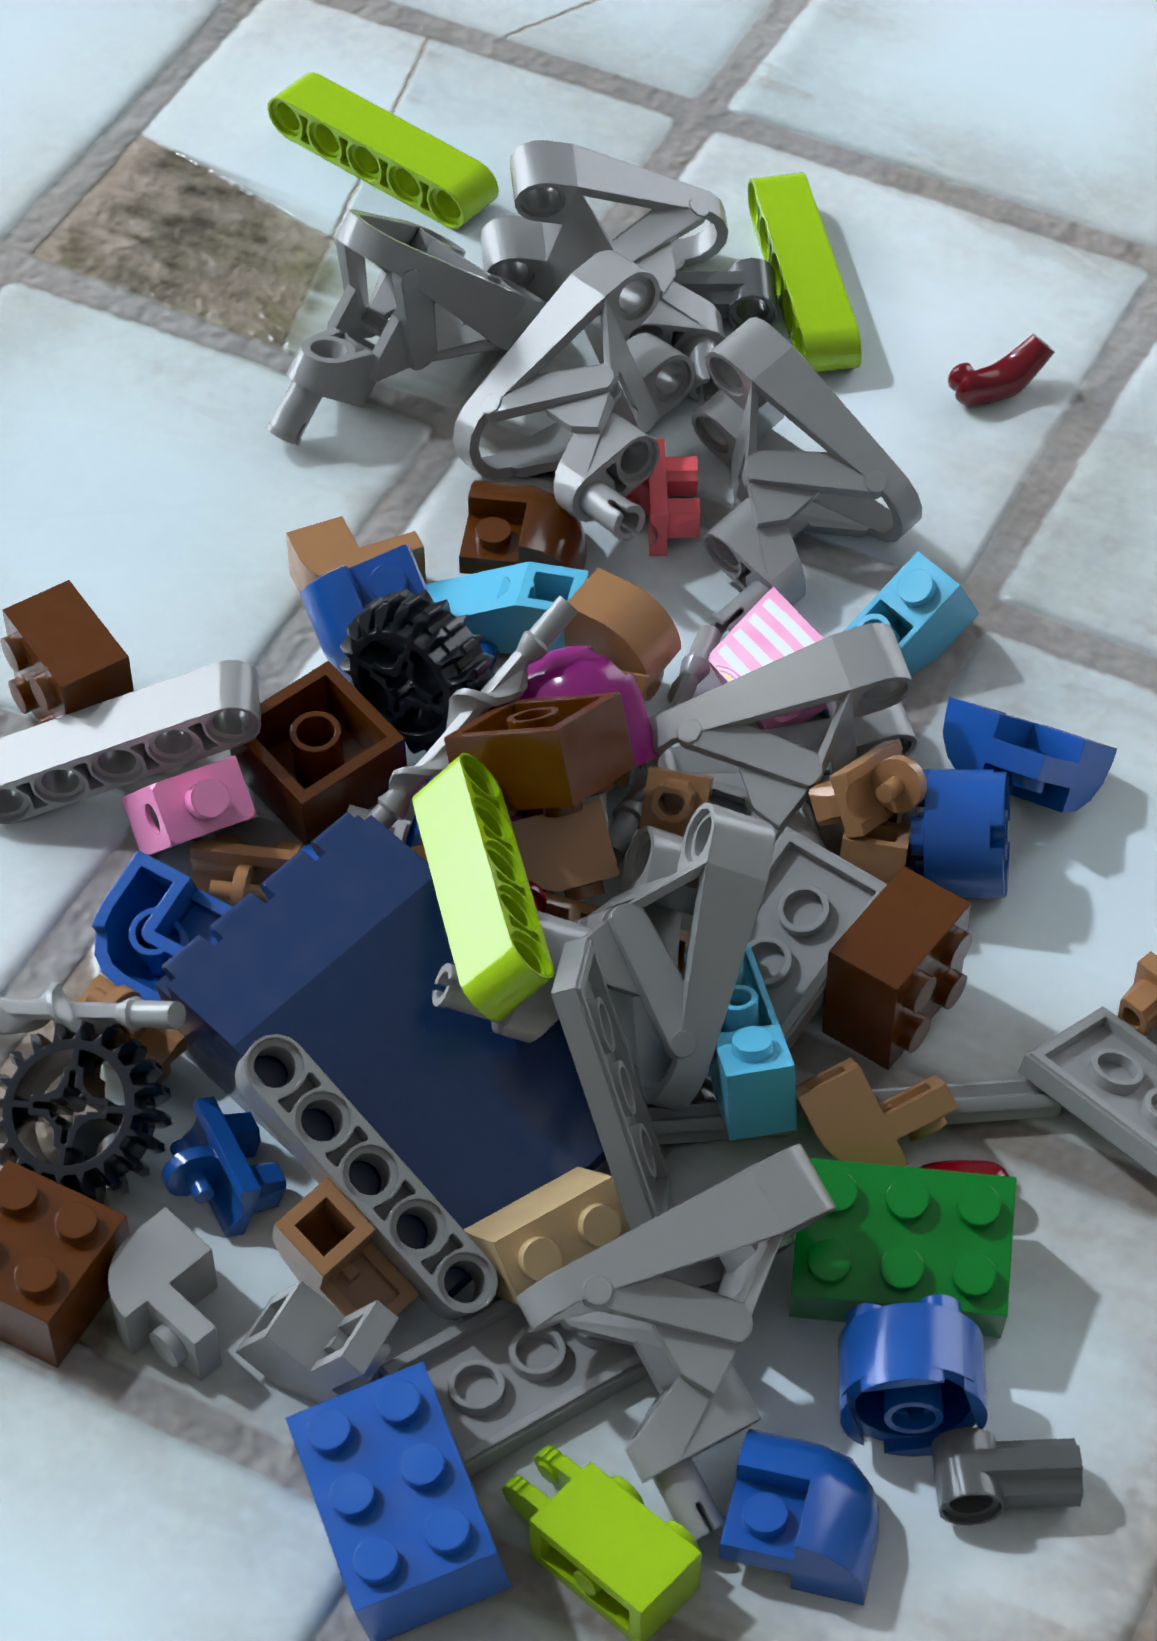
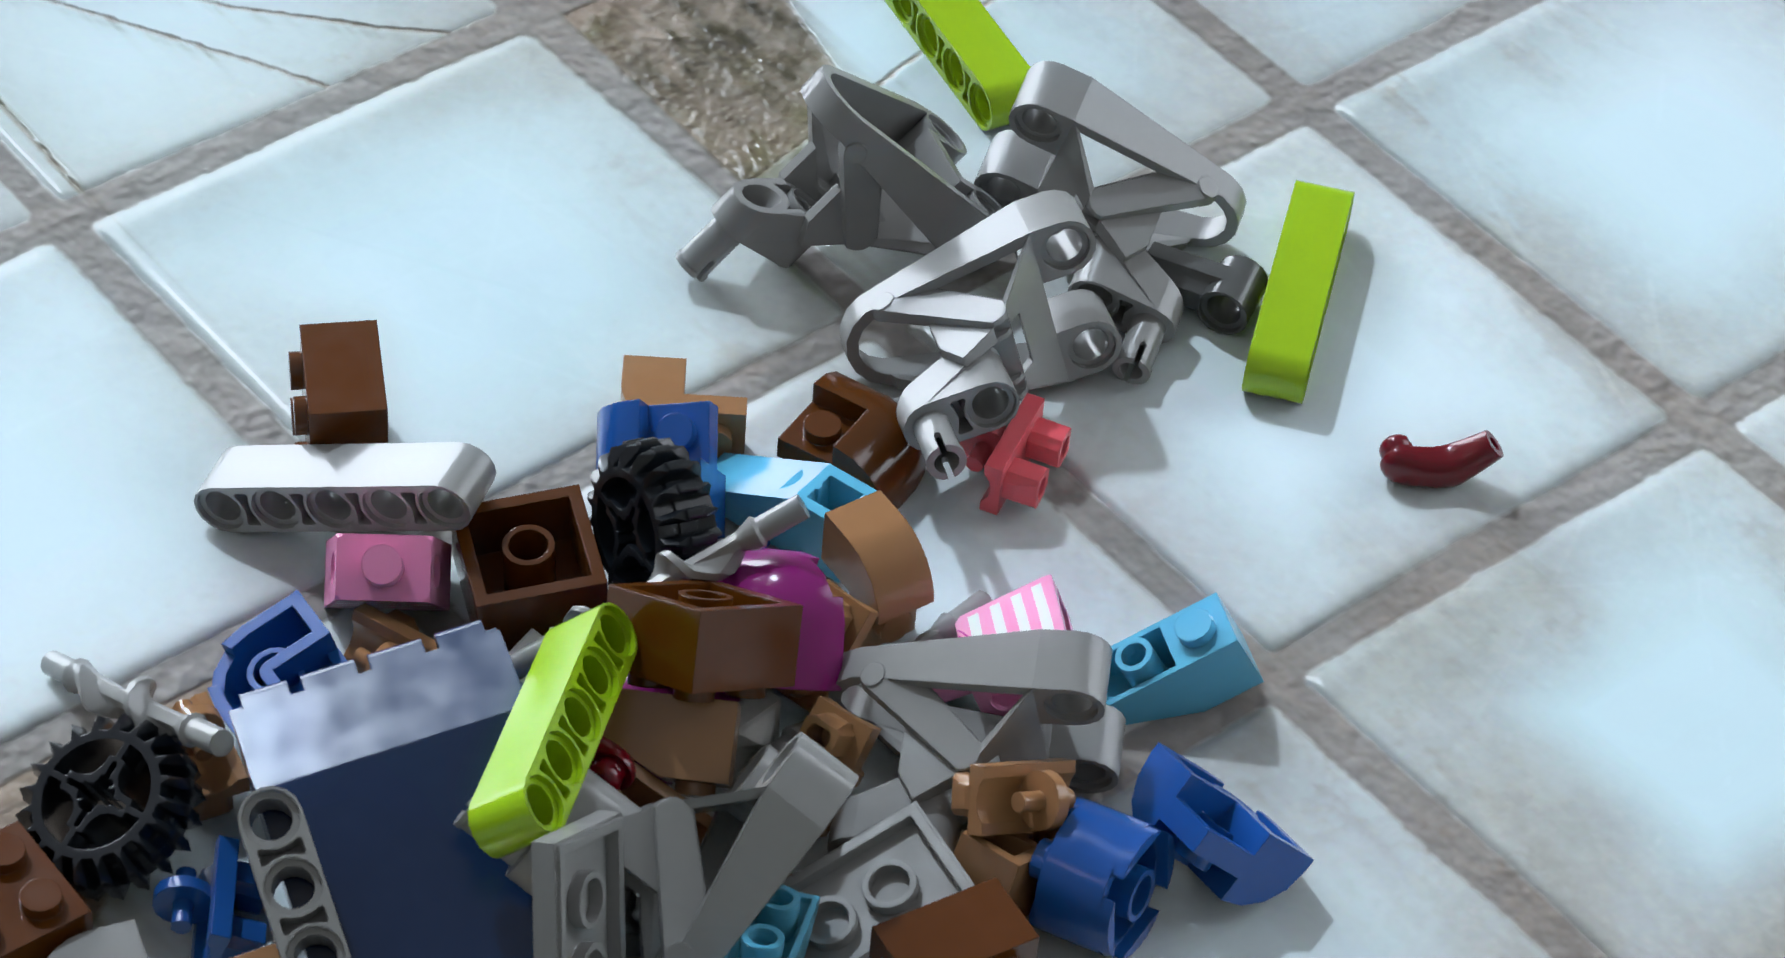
camera: 20 degrees right, 5 degrees down
light grey connector [691,317,922,635] -> none

